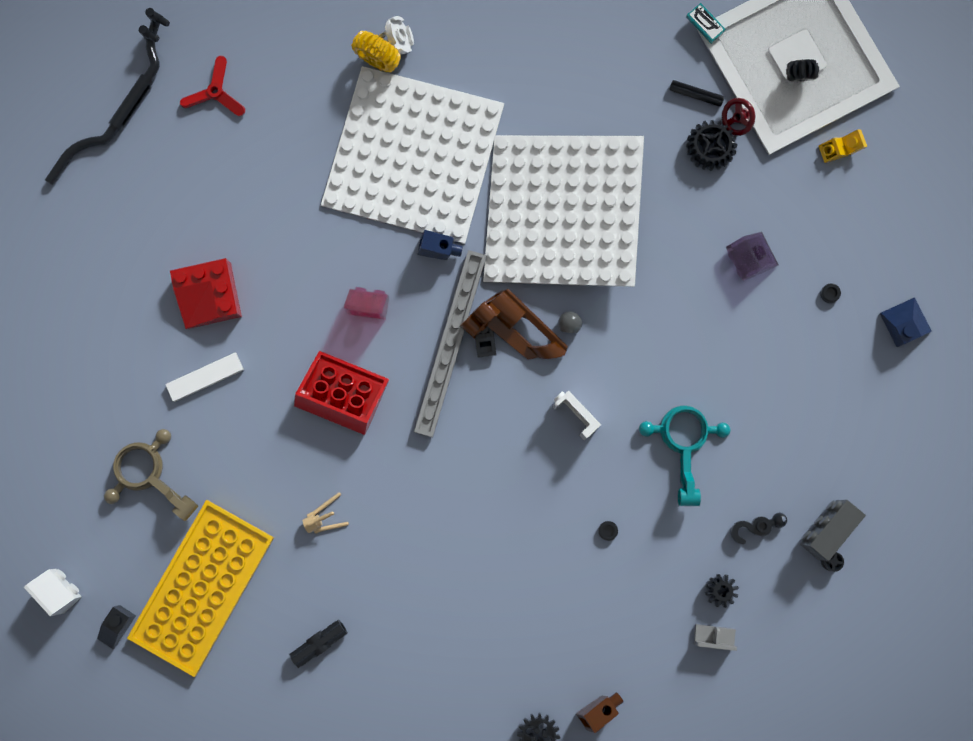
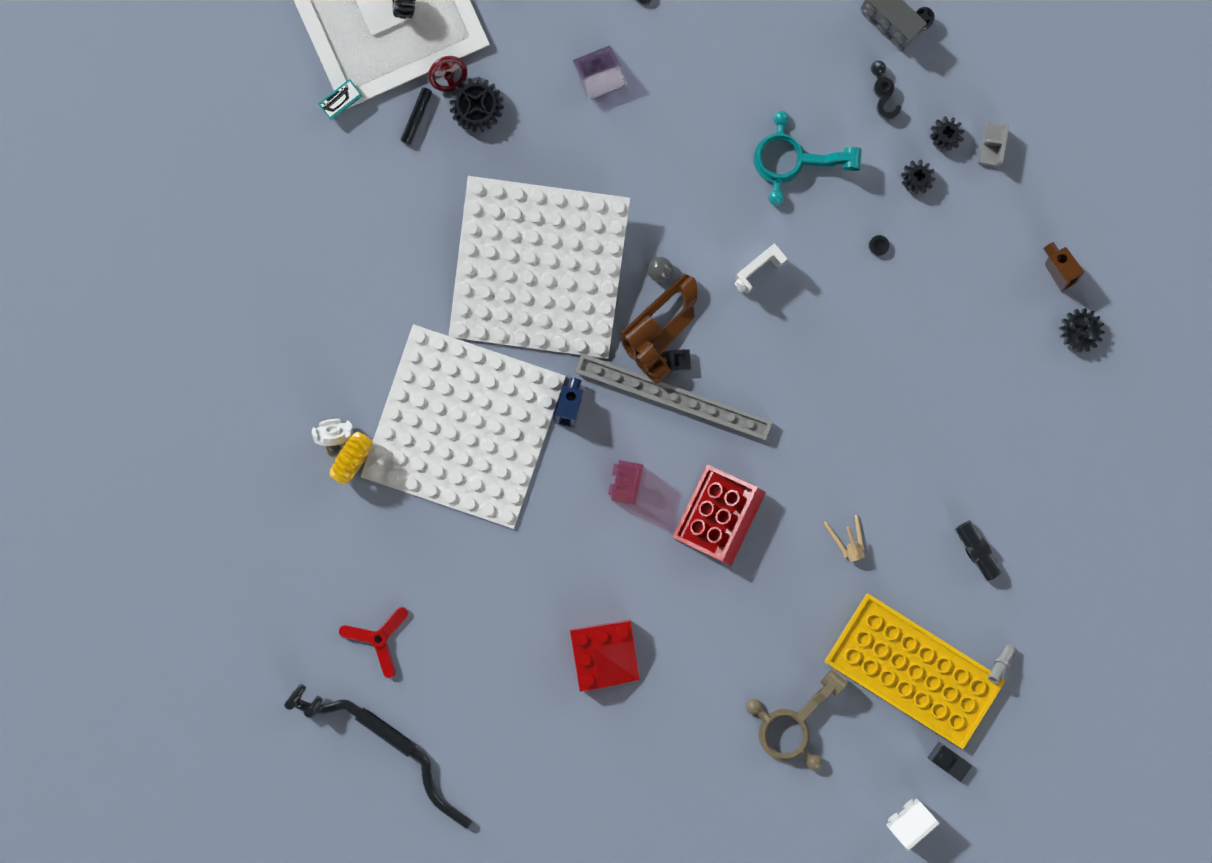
camera: 95 degrees left, 5 degrees up
white tile [165,352,244,402] -> none
none -> black gear [901,160,936,195]
none -> light grey pin [988,644,1017,684]

